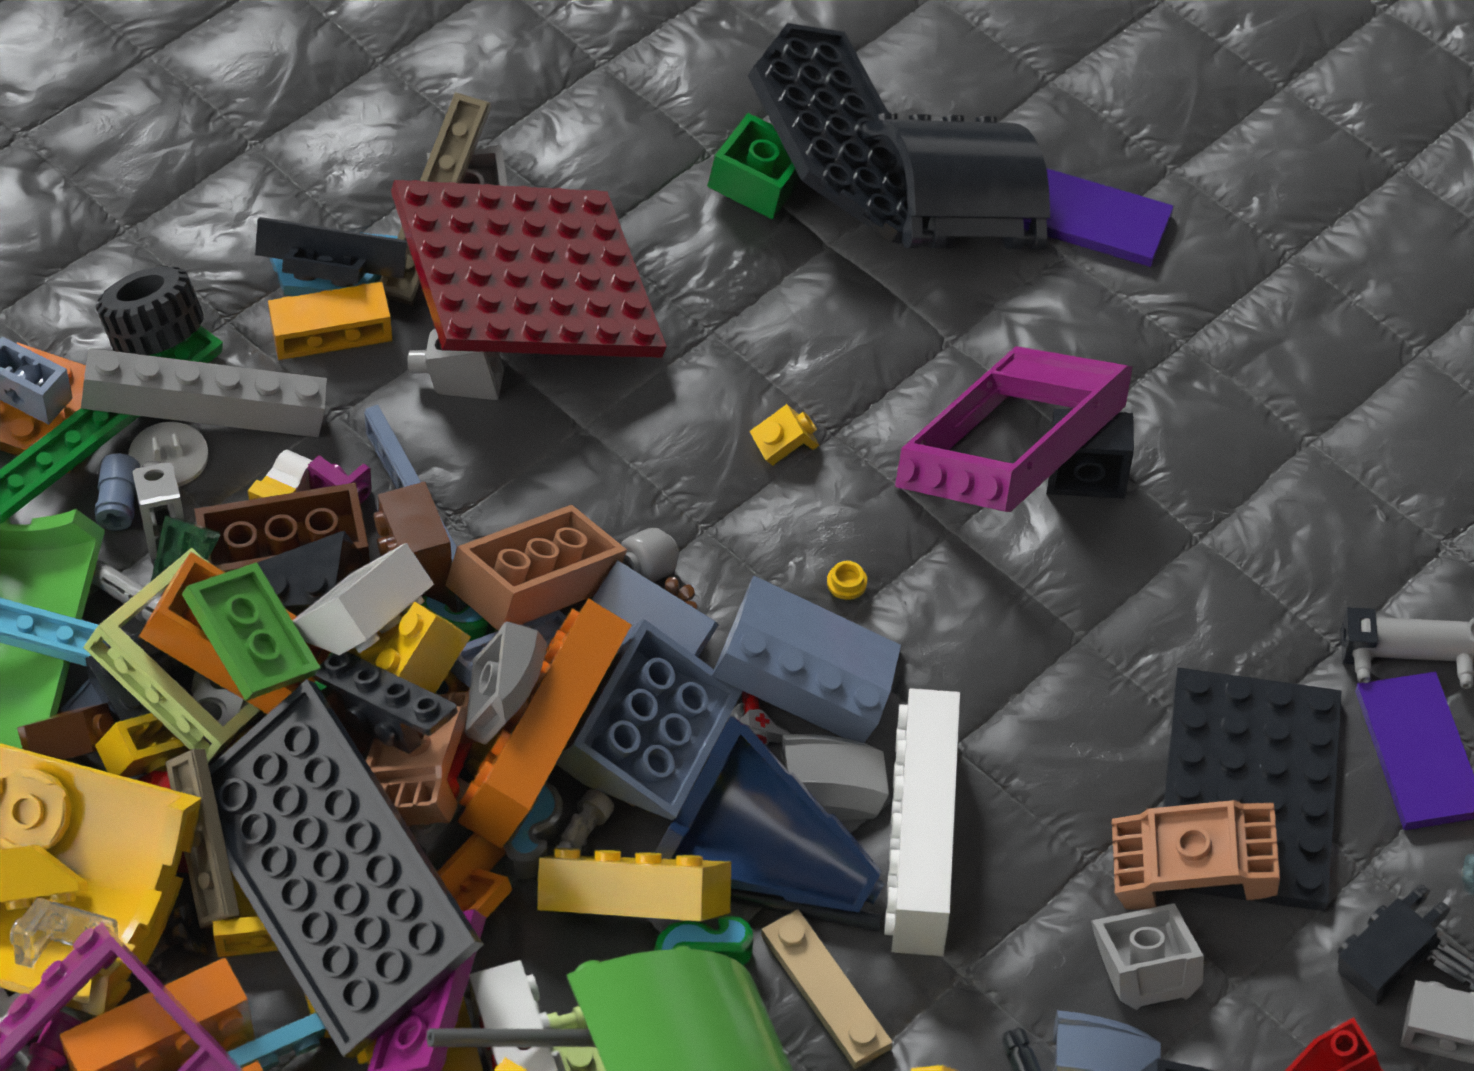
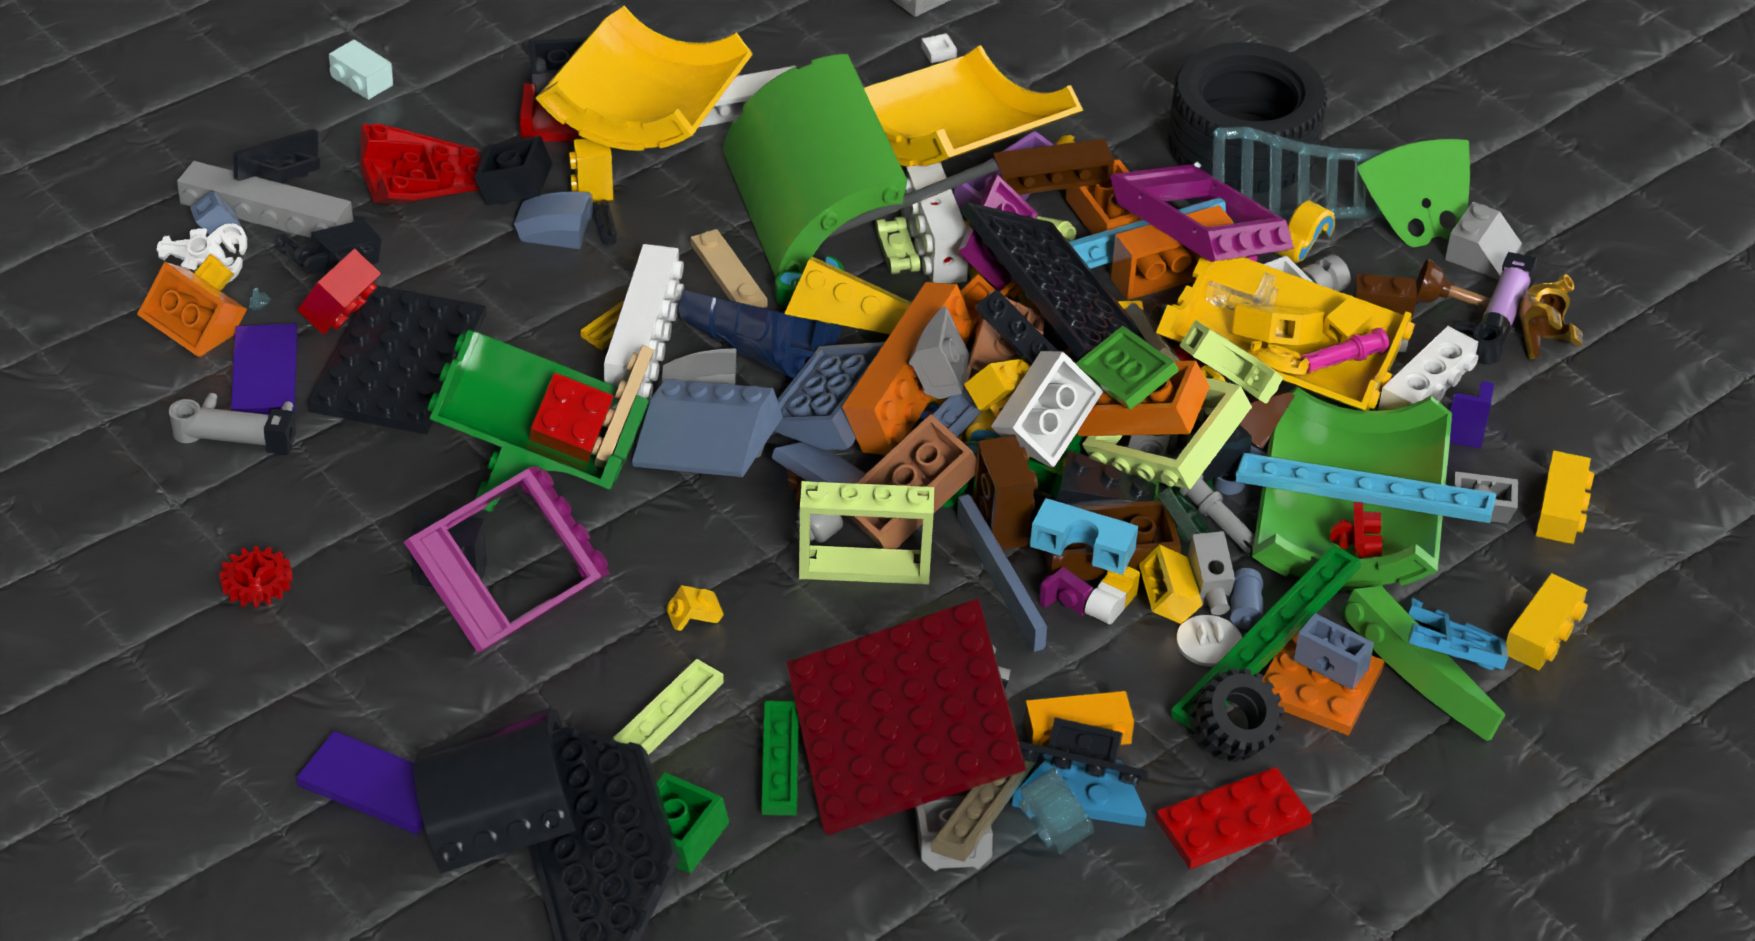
camera: 175 degrees left, 10 degrees down
light grey brick [81,348,327,437] -> none
yellow plate [827,561,867,600] -> none
light grey slope [1091,903,1203,1010] -> none
nougat plate [1112,800,1280,910] -> none
none -> red gear [219,546,293,608]
none -> red brick [297,249,381,335]
none -> green cylinder [428,330,650,512]
none -> red brick [529,372,614,463]
none -> yellow tile [580,301,624,351]
none -> tan plate [591,345,654,469]
none -> yellowish green plate [614,659,723,755]
none -> green plate [762,701,798,816]
none -> yellowish green window [799,481,934,585]
none -> clear light blue brick [1018,767,1094,854]
none -> medium azure arch [1030,498,1138,575]
none -> yellow brick [1139,544,1203,624]
none -> red plate [1155,767,1312,869]
none -> yellowish green arch [1179,320,1284,404]

